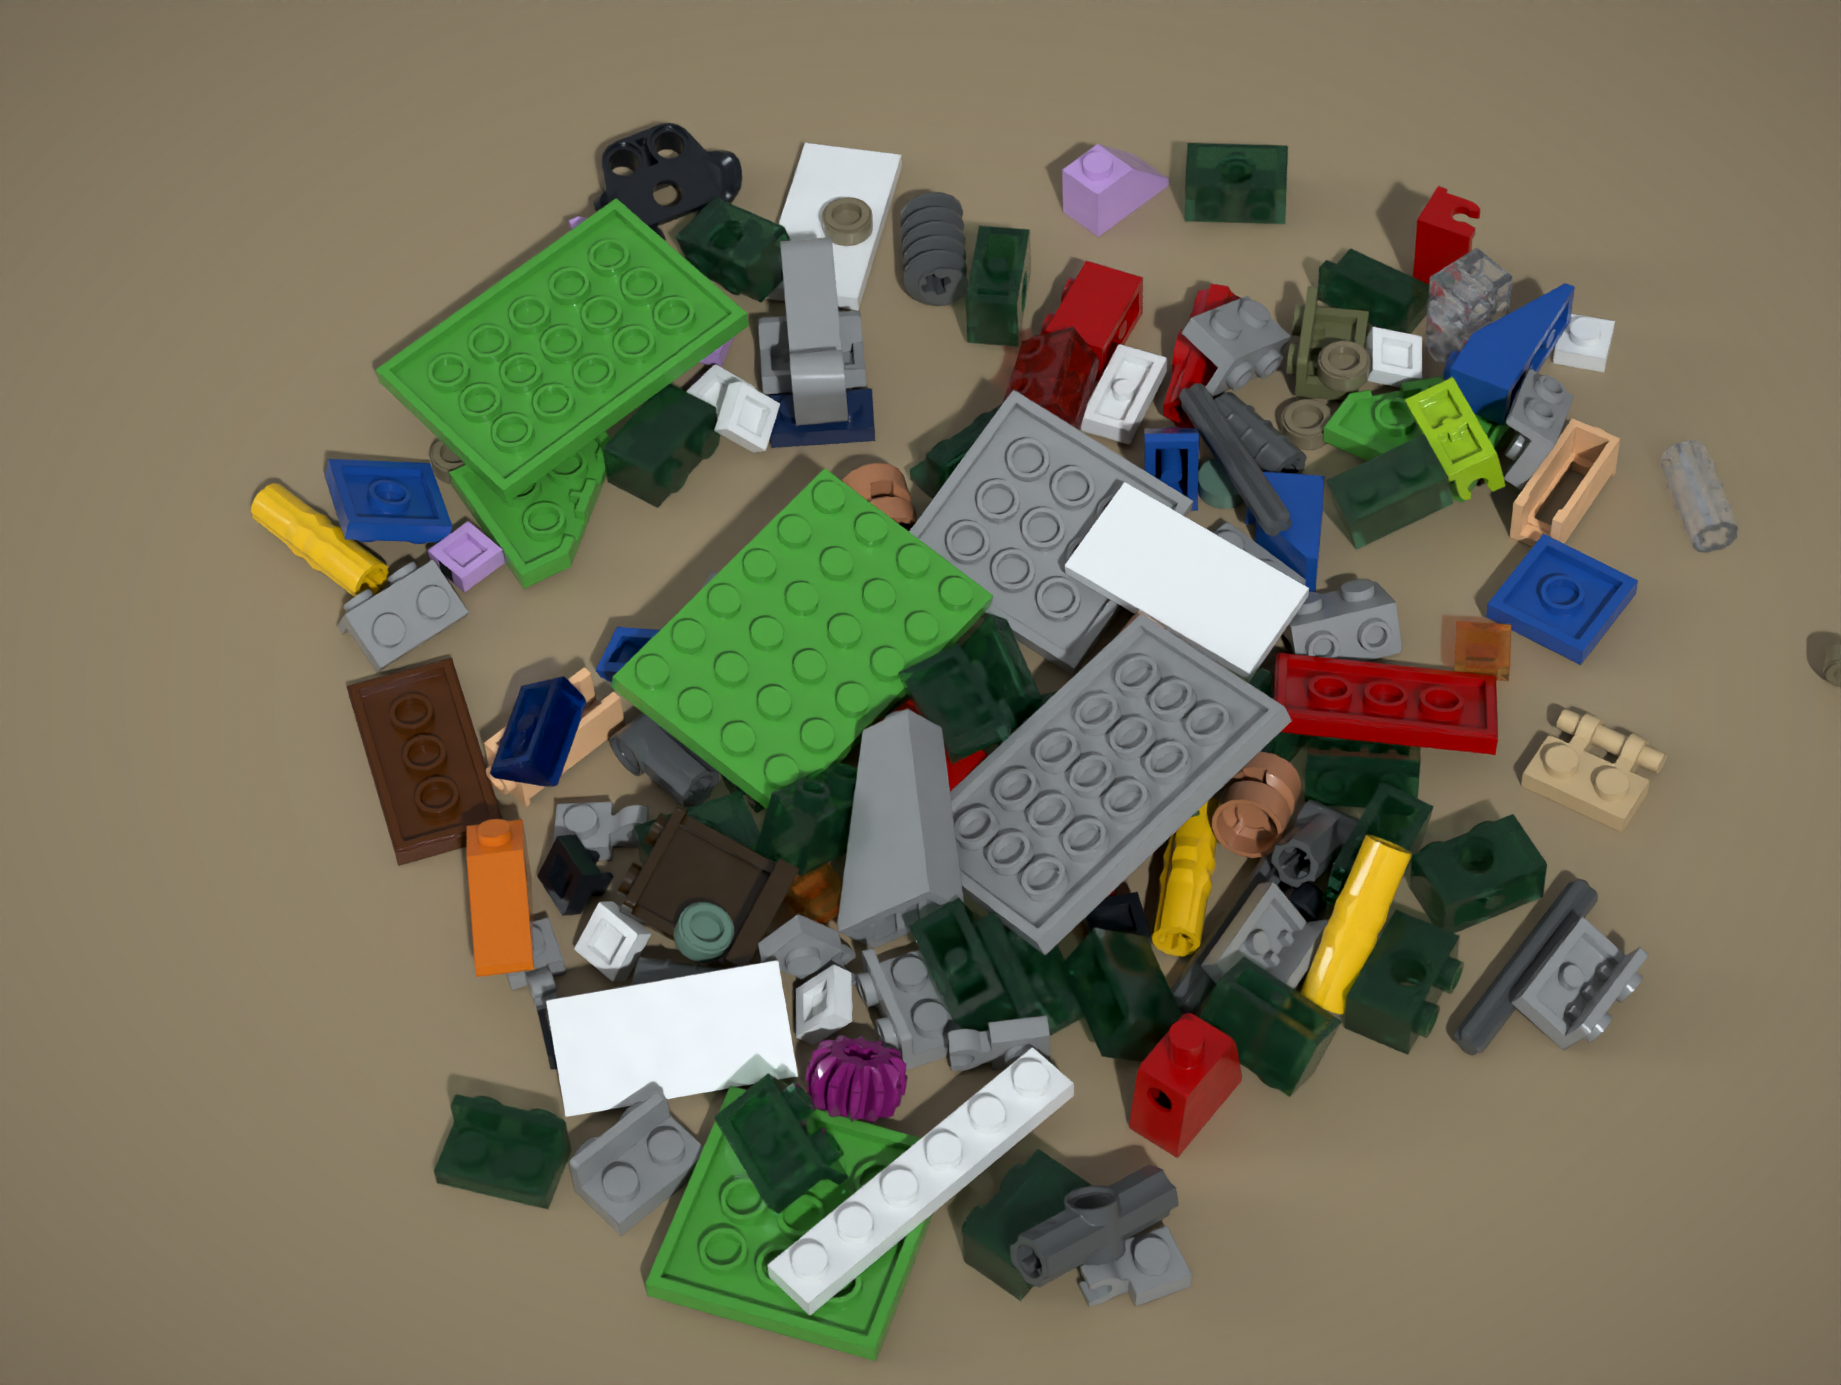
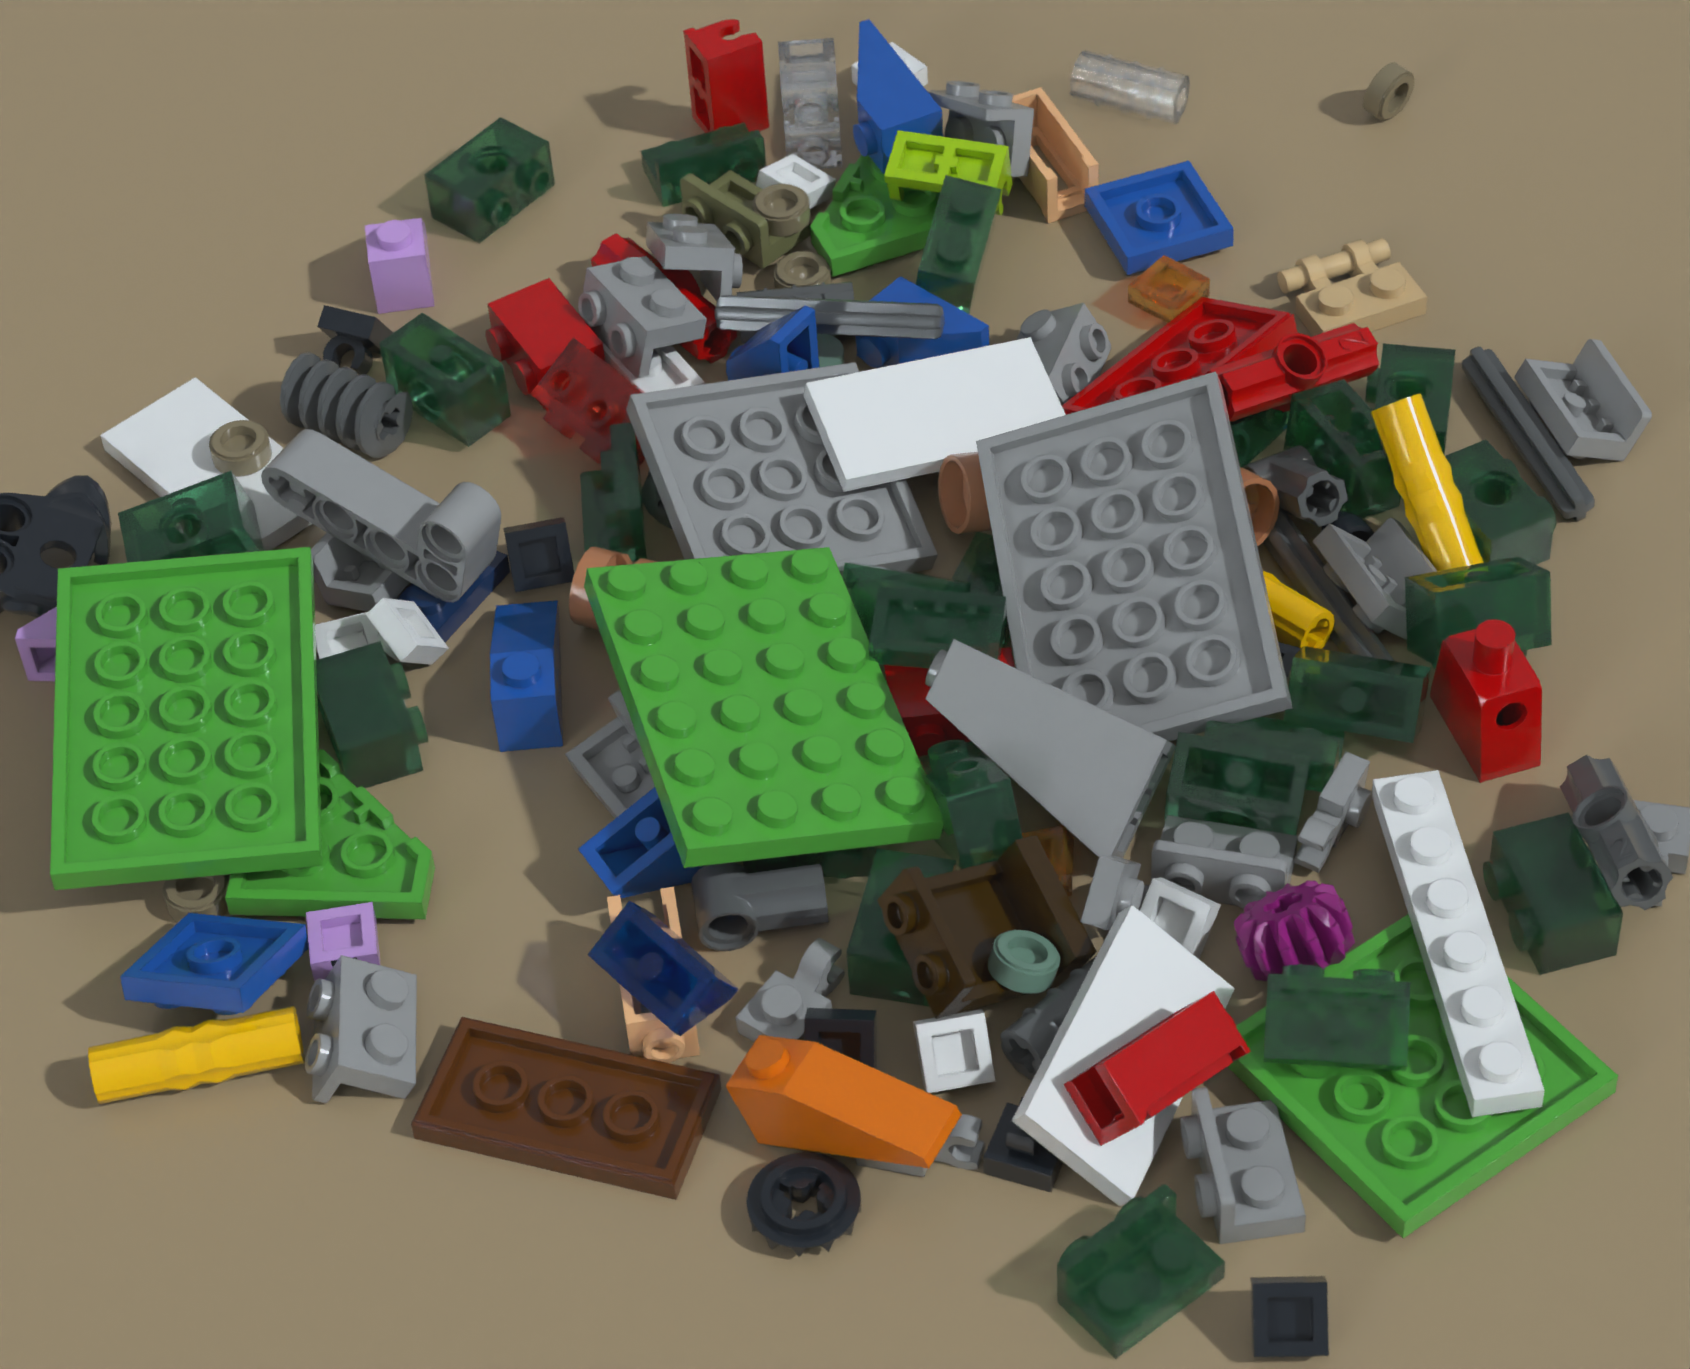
camera: 55 degrees left, 5 degrees down
none -> black tile [317,305,396,375]
none -> blue slope [490,600,563,752]
none -> black tile [503,517,575,593]
none -> light grey bracket [578,256,707,378]
none -> black gear [747,1152,862,1257]
none -> red window [1063,991,1251,1146]
none -> red piece [1206,323,1379,422]
none -> black plate [1251,1276,1329,1357]

